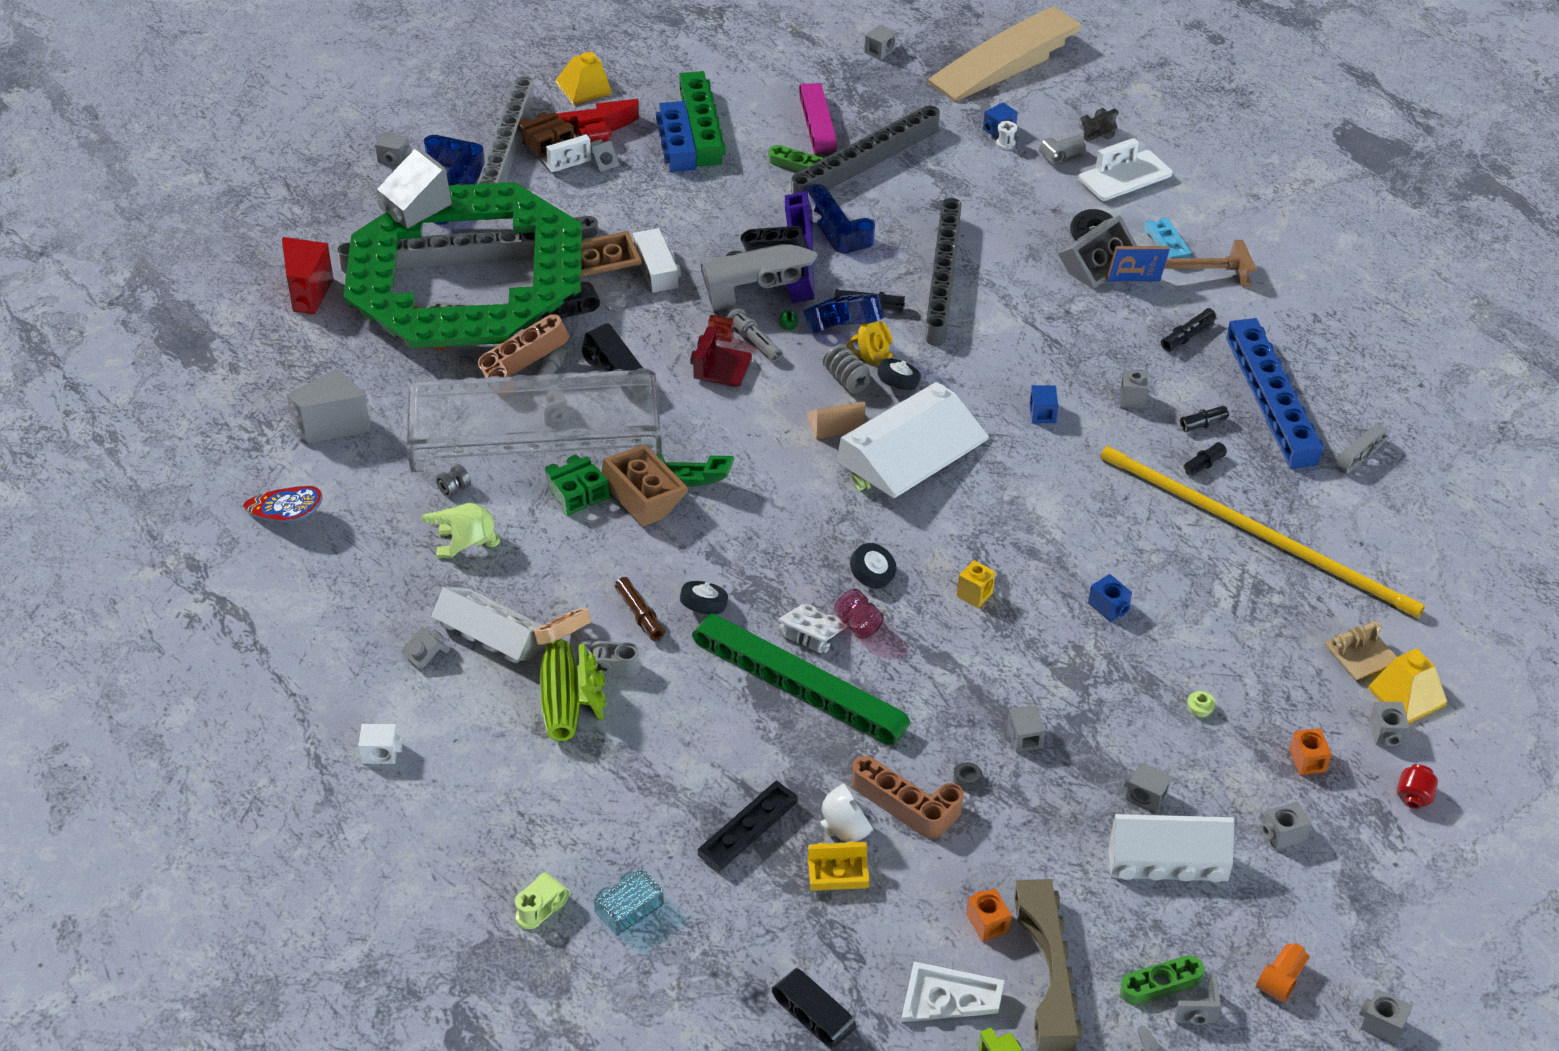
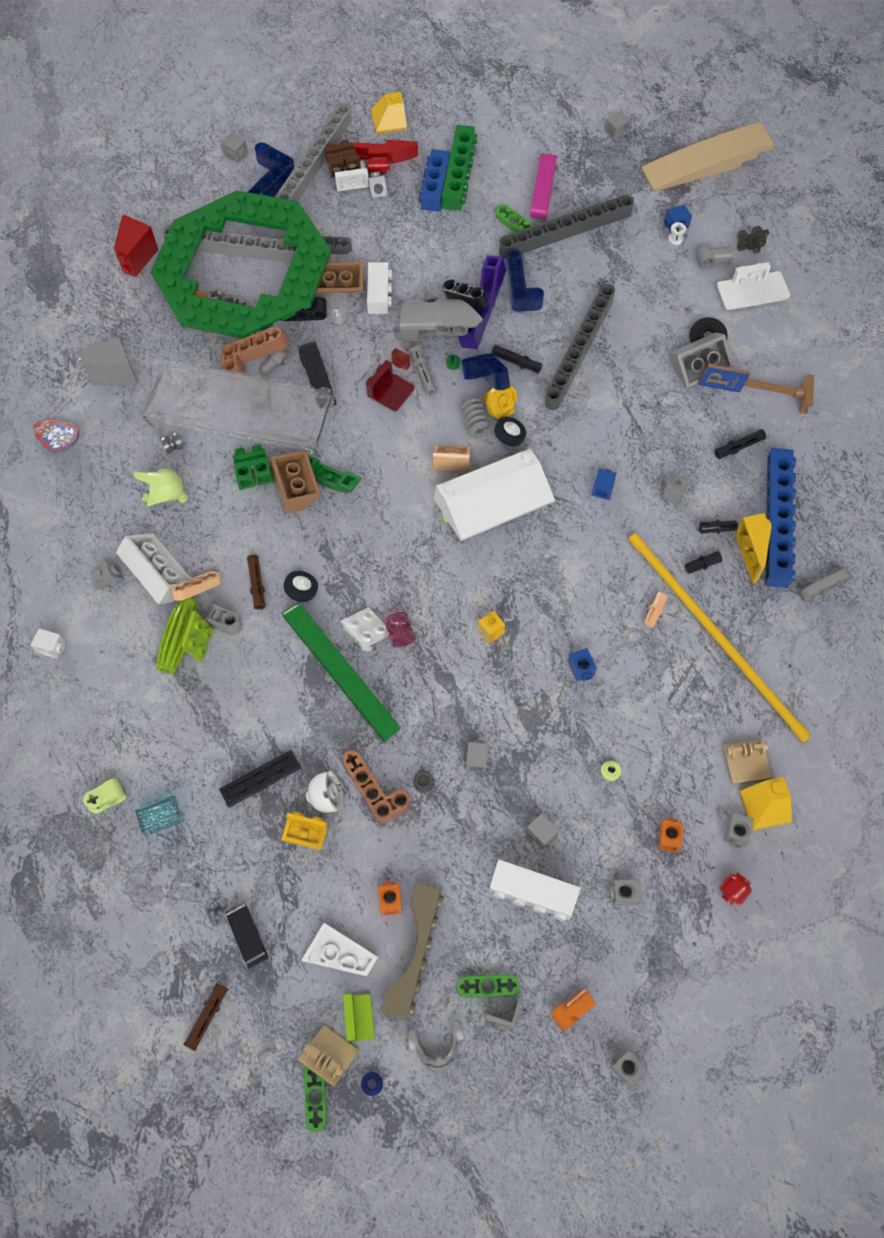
camera: 20 degrees right, 20 degrees up
light grey slope [377,147,452,229] -> none
black wheel [850,543,897,589] -> none
medium azure plate [1144,217,1192,259] -> none
none -> light nougat axle [644,592,668,628]
none -> yellow slope [735,513,772,584]

